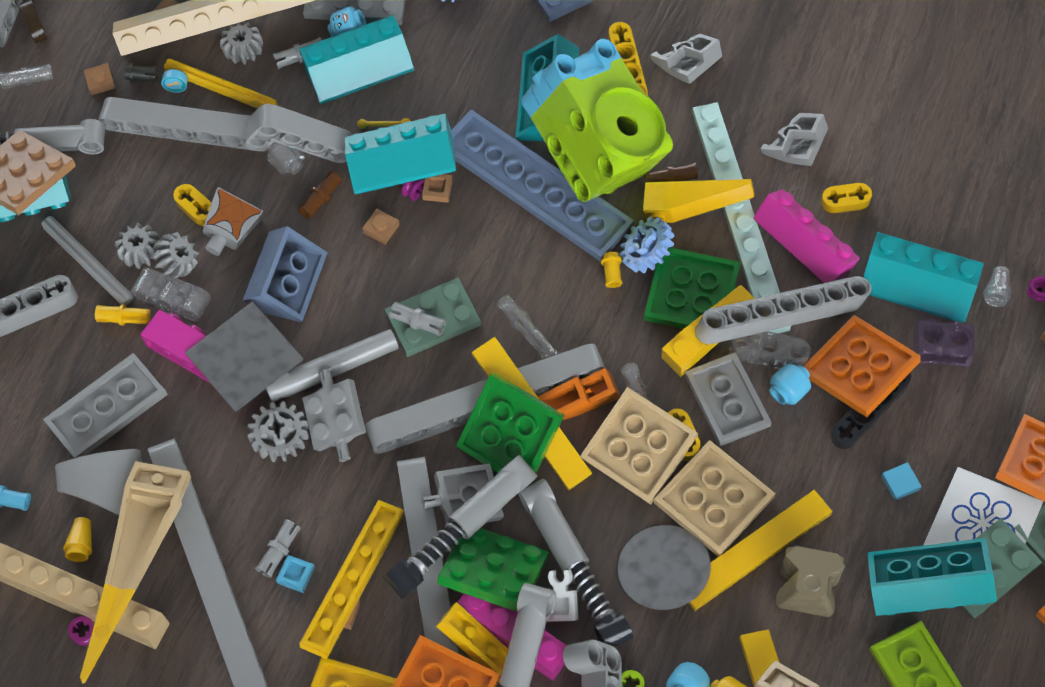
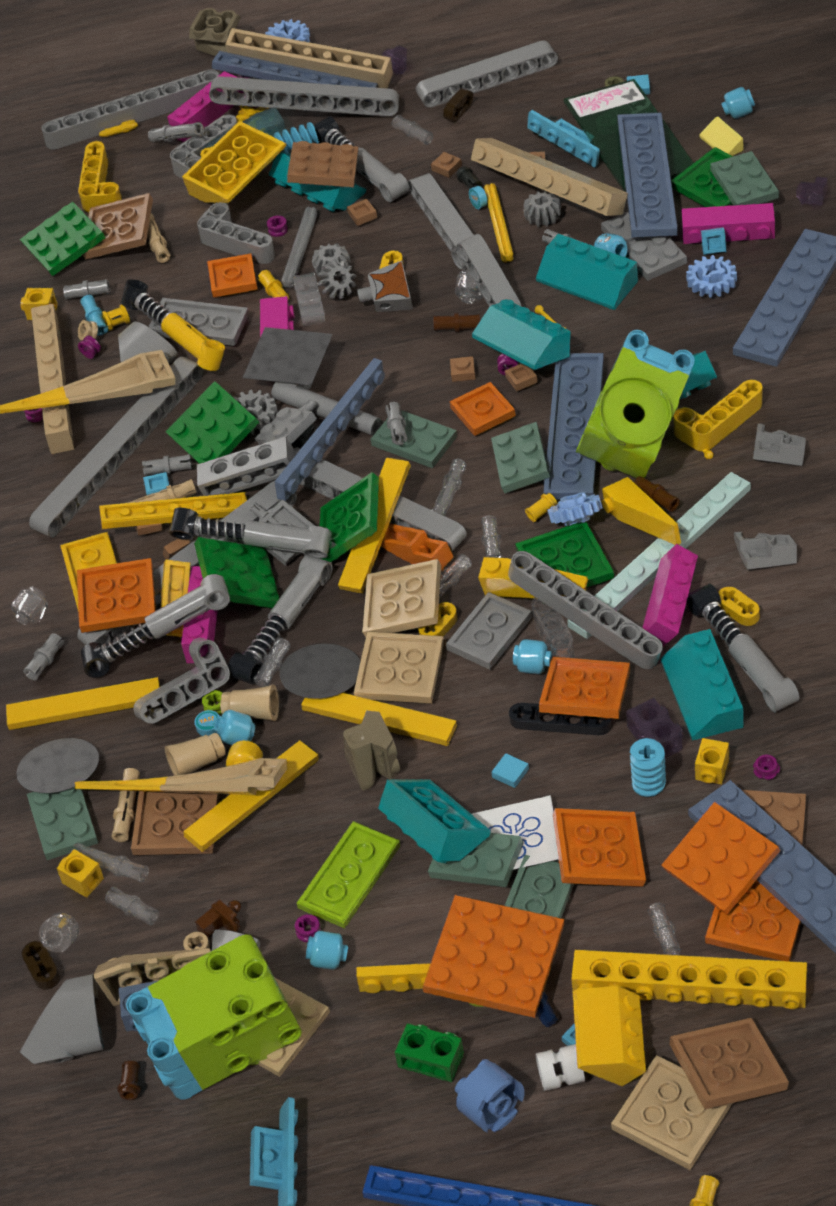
camera: 60 degrees right, 15 degrees down
yellow cone [63,517,92,562] -> none
sand blue slope [243,226,328,322] -> none
white plate [547,570,578,622] -> none
clear cone [983,266,1011,307] -> none
none -> tan bush [78,320,98,340]
none -> magenta bush [78,336,101,359]
none -> yellow bush [102,304,130,331]
none -> yellow piece [121,279,225,371]
none -> tan pin [127,479,197,503]
none -> medium nougat plate [163,539,190,560]
none -> green plate [166,381,260,464]
none -> light grey brick [197,436,296,496]
none -> orange plate [207,253,257,298]
none -> tan plant [220,685,279,721]
none -> clear pin [254,638,291,687]
none -> magenta bush [267,215,288,237]
none -> sand blue plate [275,358,385,502]
none -> medium nougat plate [347,199,377,226]
none -> orange plate [450,382,516,436]
none -> clear pin [481,515,502,558]
none -> sand green plate [491,422,550,494]
none -> medium azure piece [630,738,666,797]
none -> light grey piece [686,583,799,713]
none -> yellow brick [695,738,729,785]

